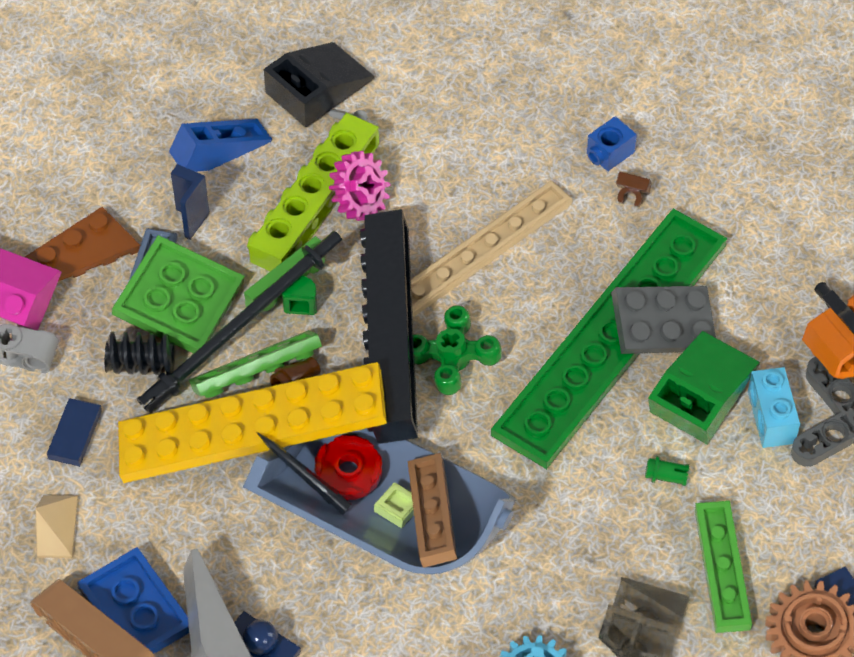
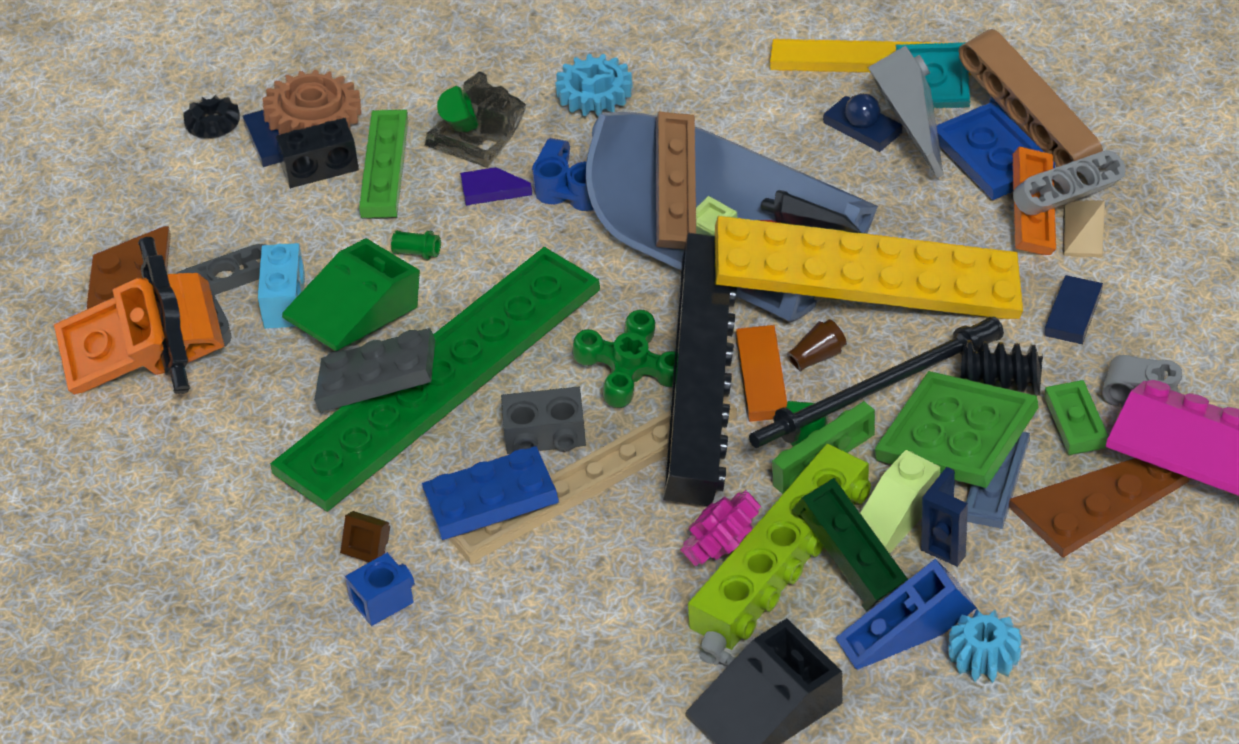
camera: 170 degrees left, 10 degrees down
bright green plate [189,330,322,398] -> none
none -> black brick [276,118,359,188]
none -> blue plate [422,446,559,540]
none -> green brick [437,86,478,132]
none -> dark purple tile [460,167,532,206]
none -> dark grey brick [501,386,586,455]
none -> blue piece [532,138,594,211]
none -> orange tile [736,325,787,422]
none -> dark green container [793,478,908,612]
none -> yellowish green slope [860,450,940,553]
none -> medium azure gear [948,609,1022,683]
none -> orange plate [1013,146,1056,255]
none -> light grey beam [1013,150,1126,215]
none -> bright green plate [1044,380,1109,455]

